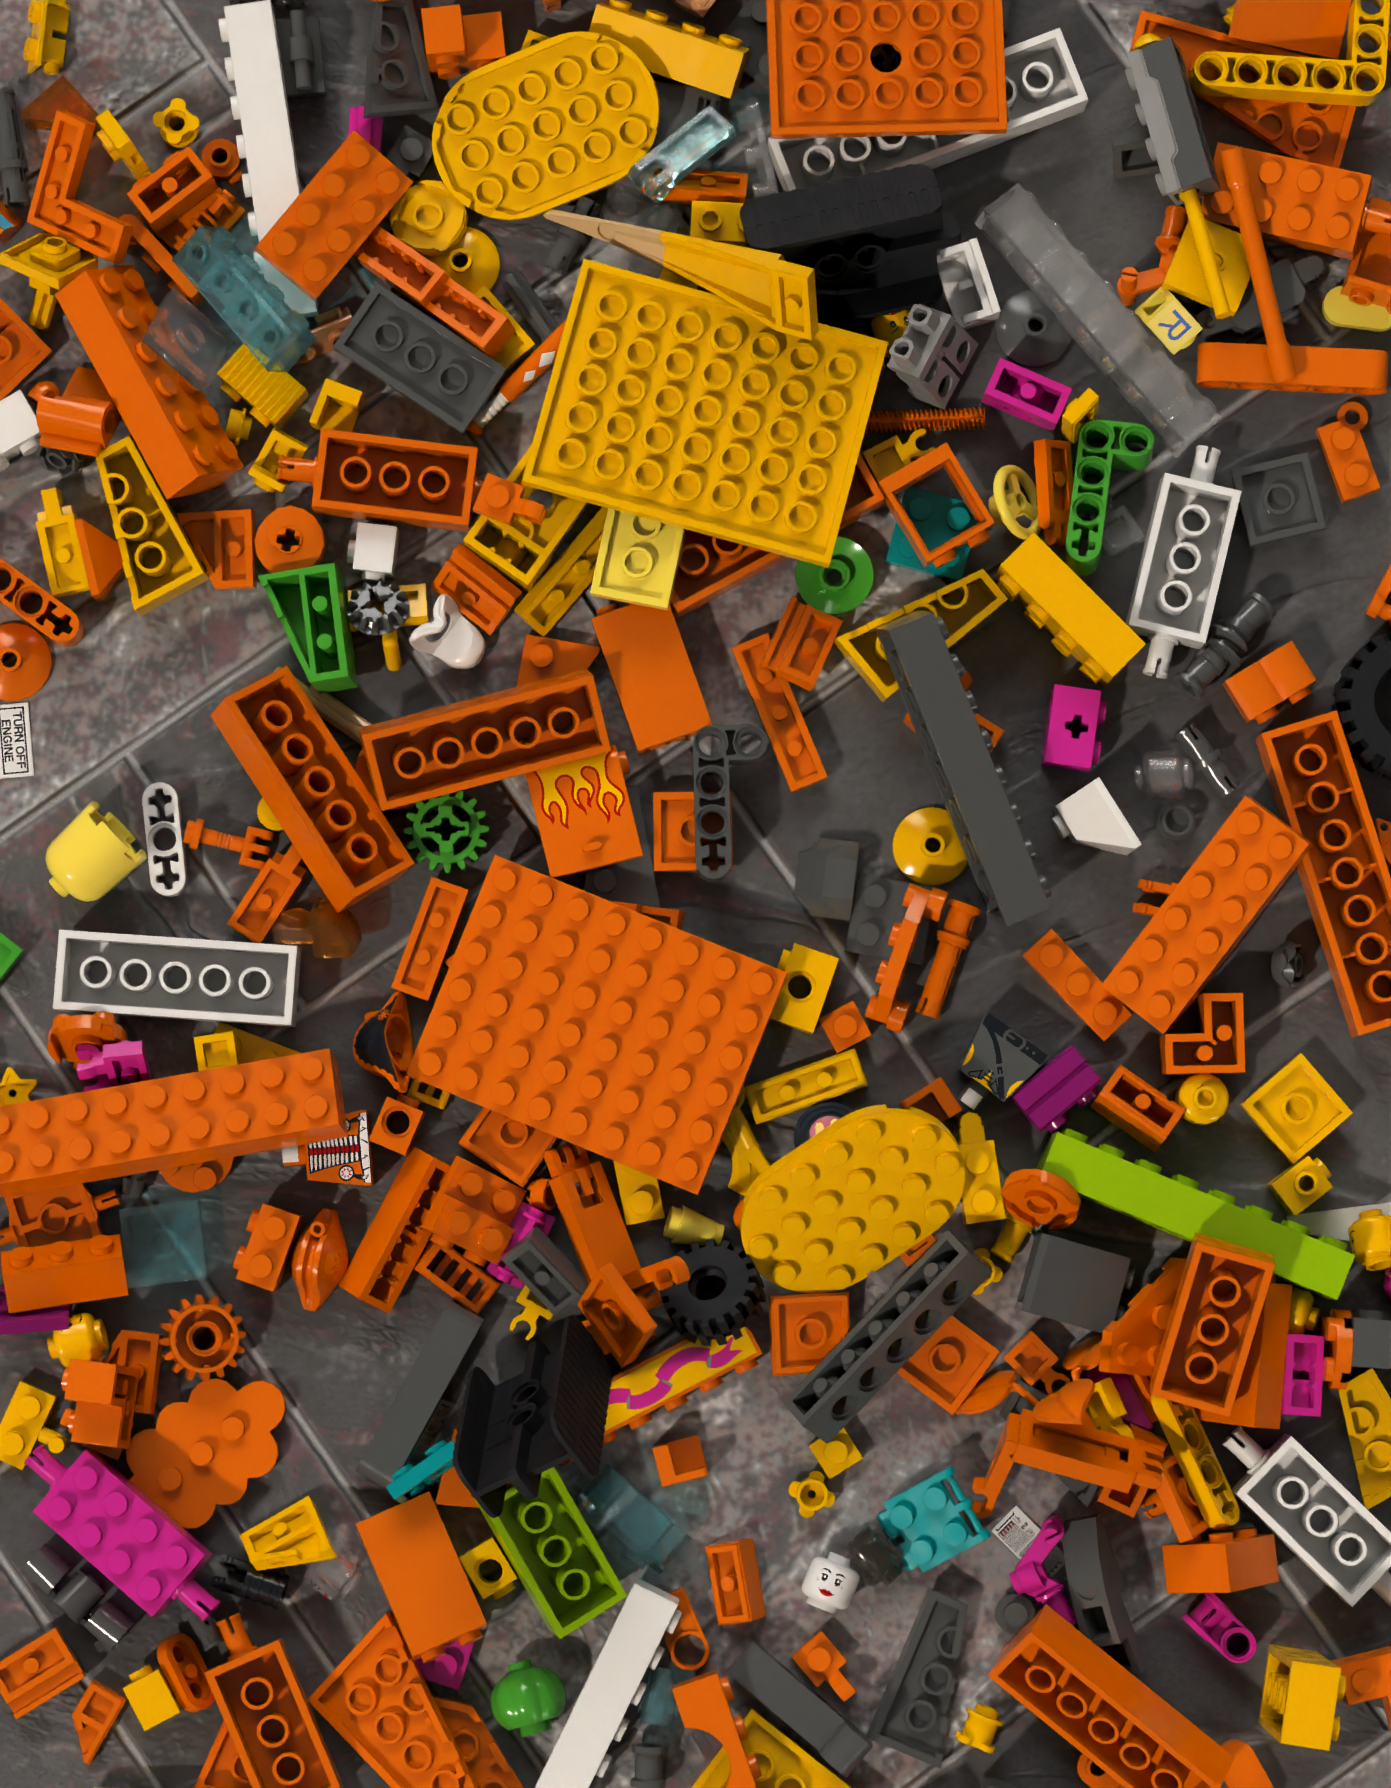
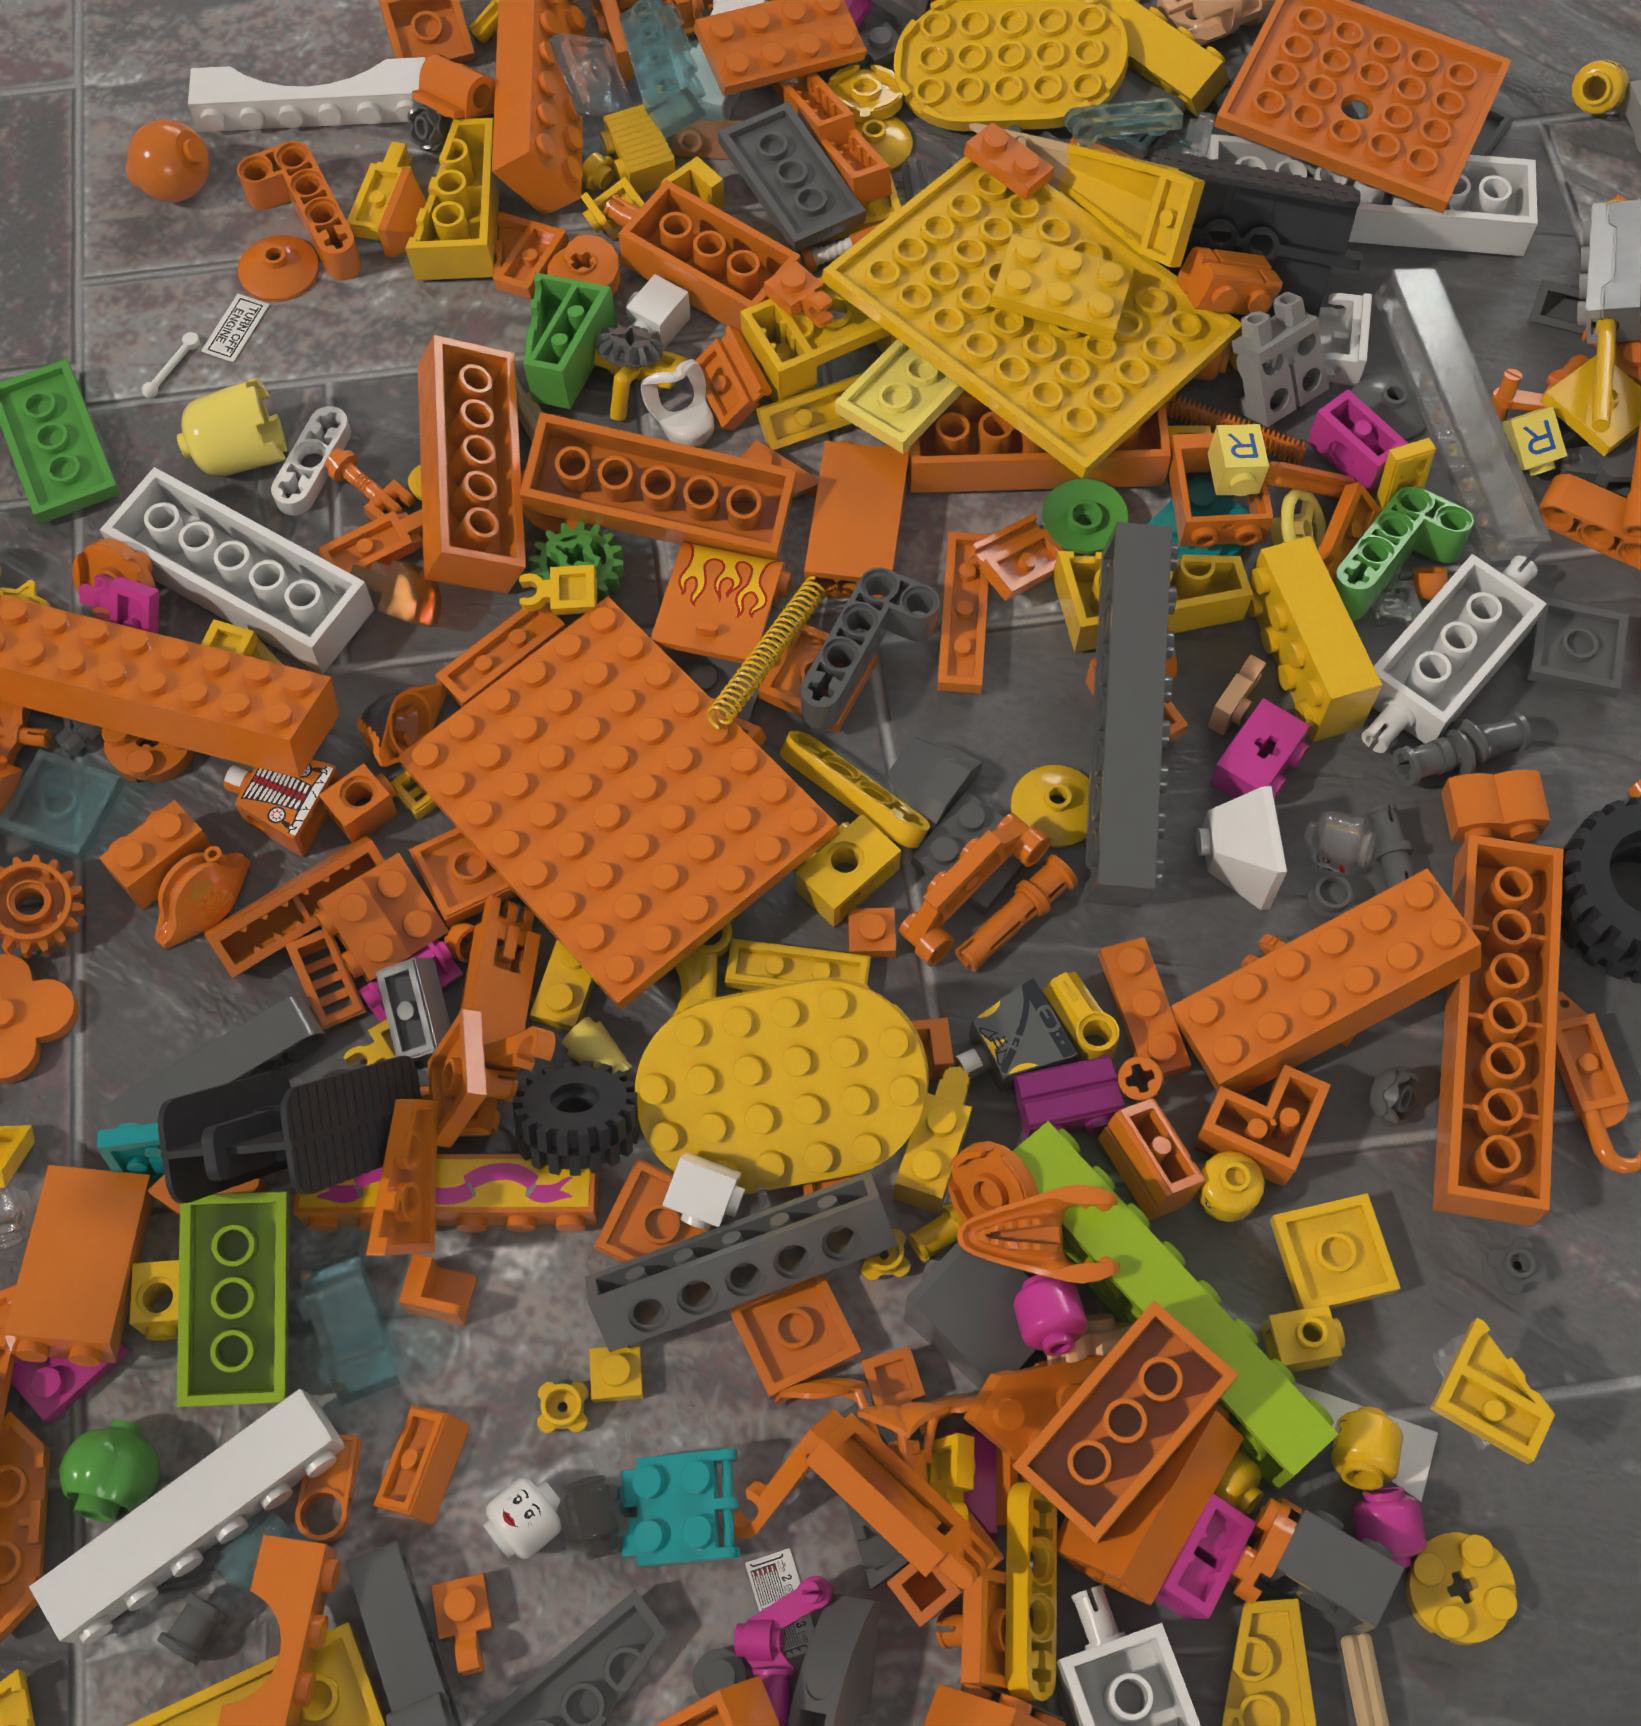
camera: 30 degrees right, 20 degrees down
none -> orange wing [366,1099,438,1256]
none -> yellow plate [519,565,597,615]
none -> white brick [662,1152,745,1230]
none -> yellow piece [707,576,826,730]
none -> yellow beam [779,731,930,849]
none -> orange animal [957,1184,1120,1283]
none -> orange plate [963,122,1055,201]
none -> yellow plate [989,233,1134,341]
none -> dark pink head [1013,1275,1088,1356]
none -> yellow piece [1041,971,1119,1062]
none -> light nougat plate [1047,1314,1134,1363]
none -> orange bush [1118,1056,1164,1100]
none -> orange brick [1177,247,1283,315]
none -> light yellow brick [1207,424,1269,496]
none -> light nougat plate [1208,655,1266,736]
none -> orange axle [1265,461,1356,499]
none -> orange hinge [1412,567,1448,600]

